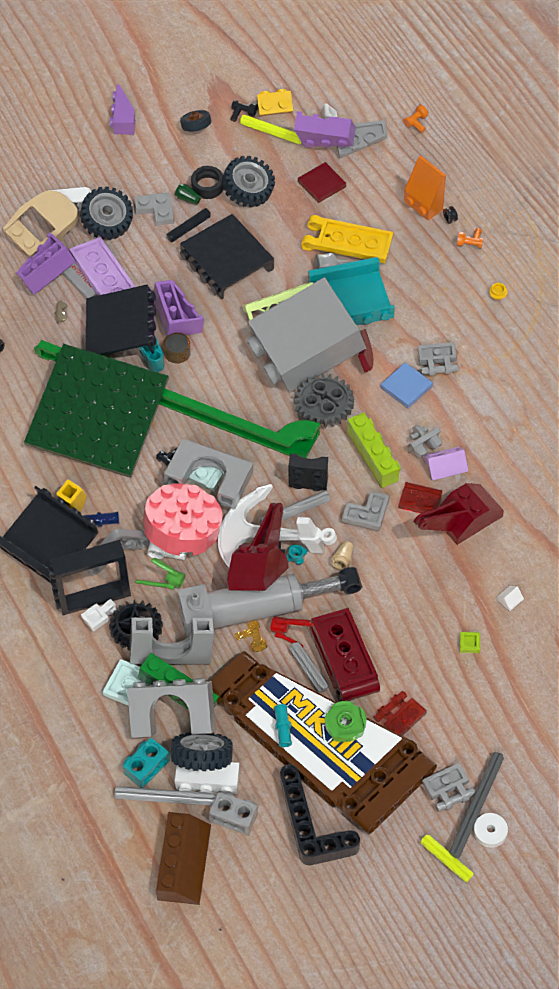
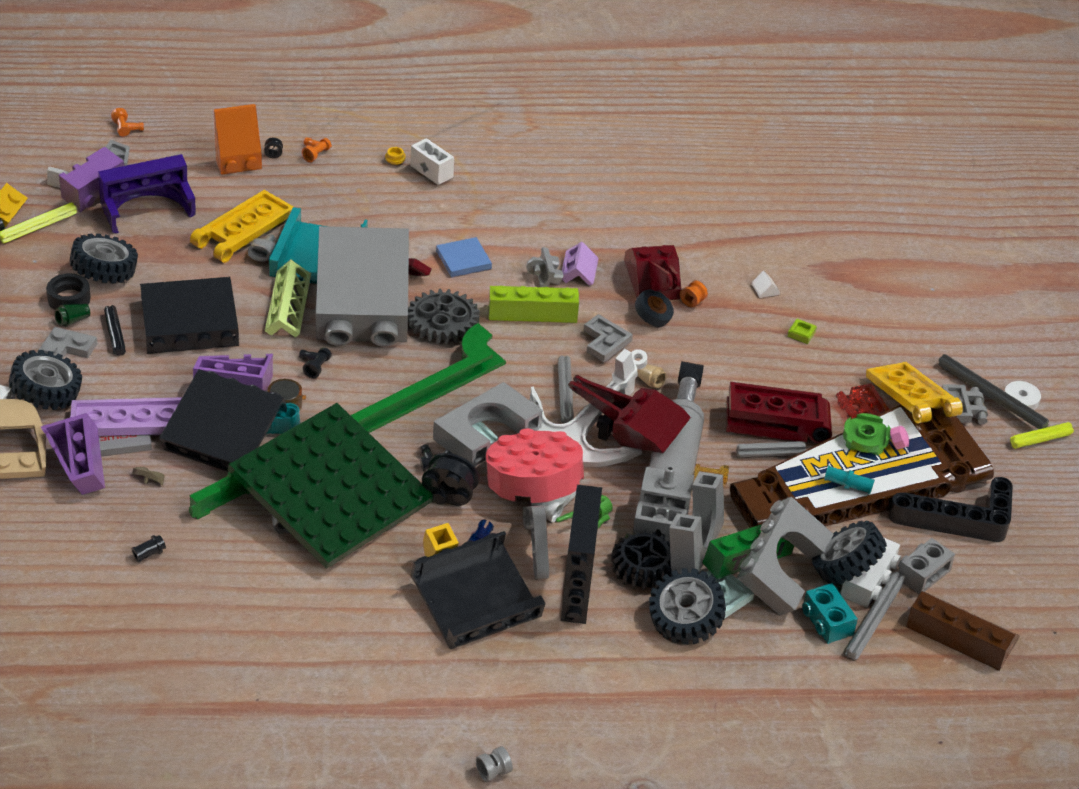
camera: 70 degrees left, 15 degrees down
white plate [81,599,117,632] -> none
red plant [270,616,314,648] -> none
black brick [288,453,328,491] -> none
dark red tile [298,162,346,203] -> none
clear red plate [398,482,443,514] -> none
light grey plate [417,342,458,376] -> none
none -> dark purple piece [98,154,196,234]
none -> black piece [299,347,332,379]
none -> white brick [410,138,454,185]
none -> black wheel [422,453,480,506]
none -> light grey brick [633,501,687,541]
none -> black wheel [635,289,674,327]
none -> wheel [649,568,726,645]
none -> orange wheel [680,280,708,308]
none -> yellow hinge [866,362,963,423]
none -> bright pink tile [890,426,909,449]

